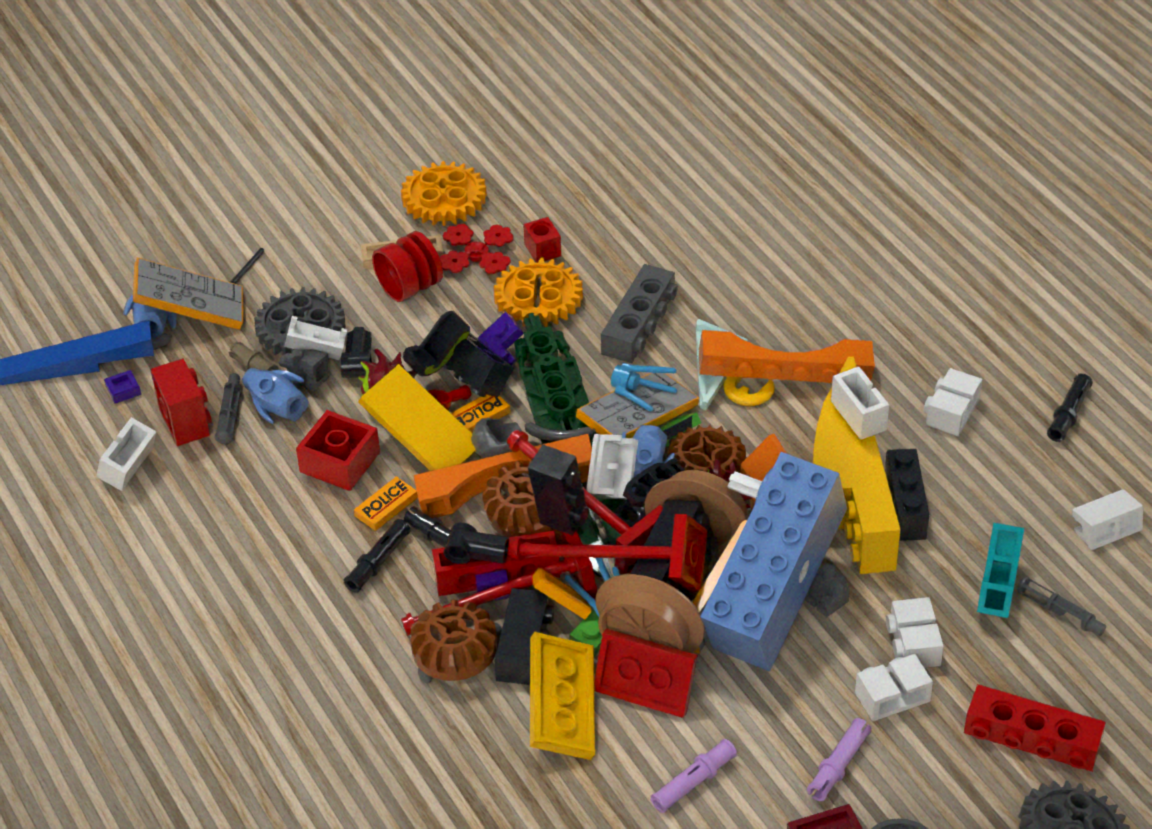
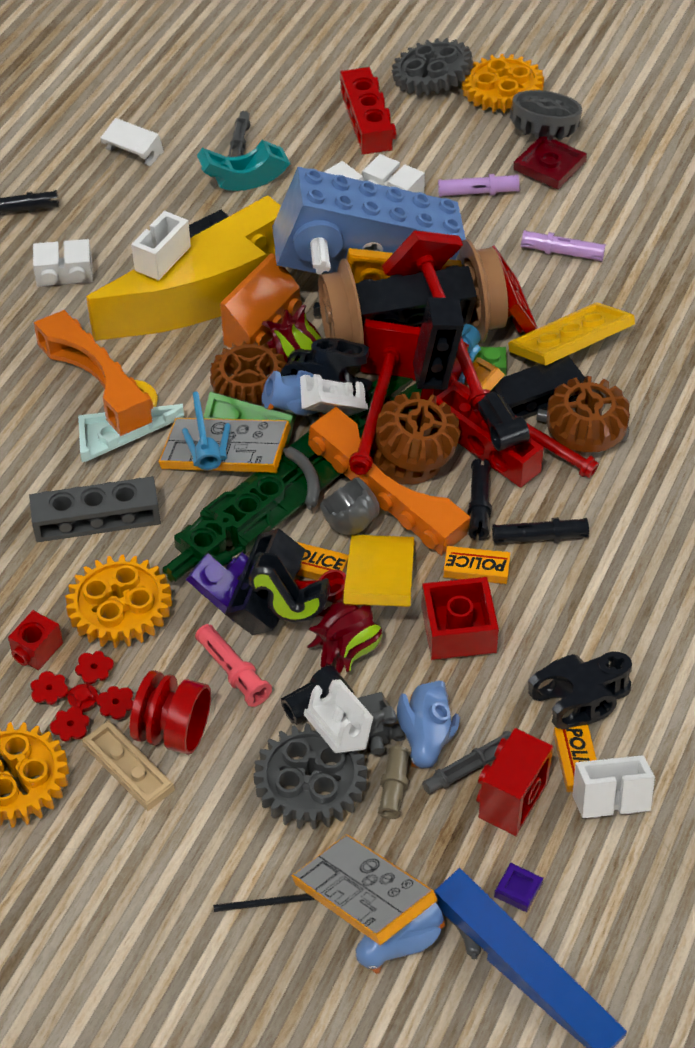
camera: 125 degrees left, 5 degrees up
none -> coral pin [195,624,272,707]
none -> black piece [528,651,632,729]
none -> light orange tile [553,725,597,792]

